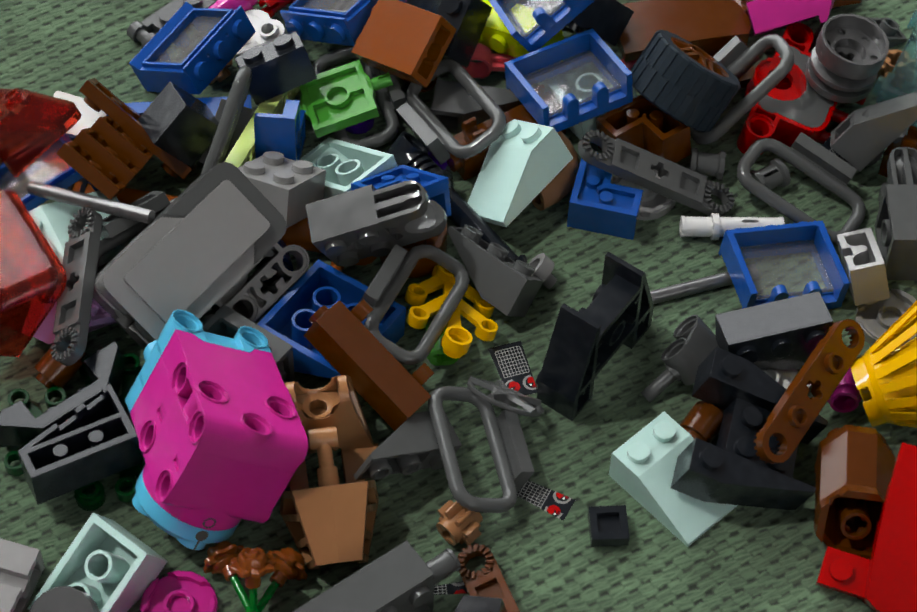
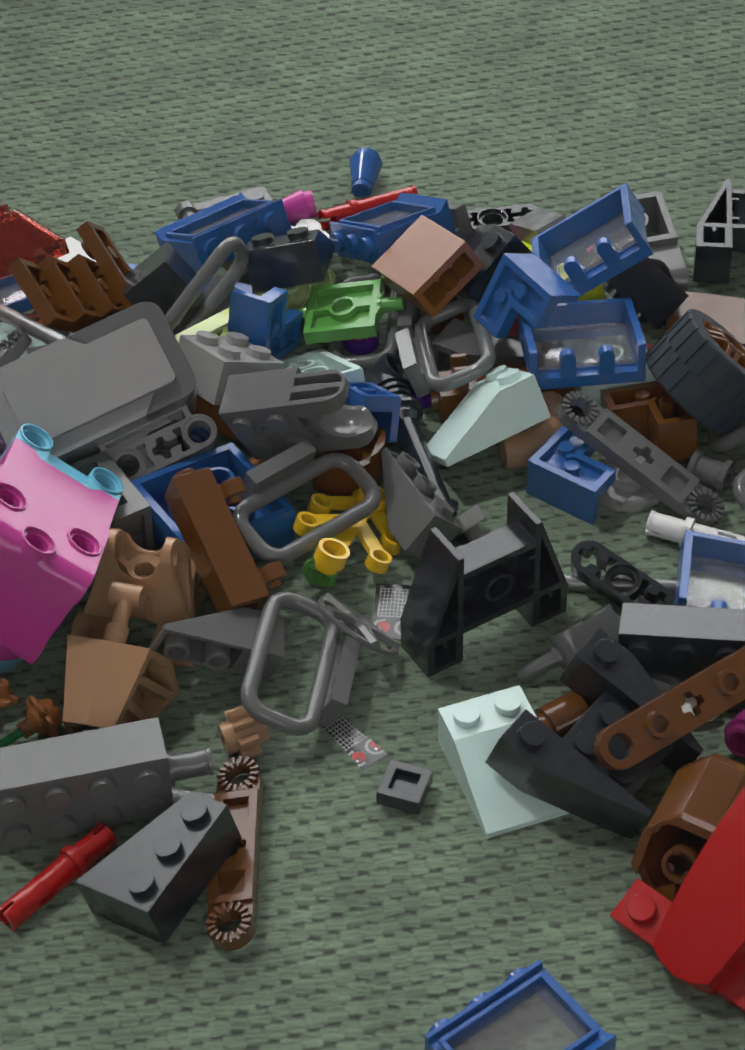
camera: 25 degrees right, 10 degrees down
none -> blue panel [473,253,580,338]
none -> black beam [570,540,675,608]

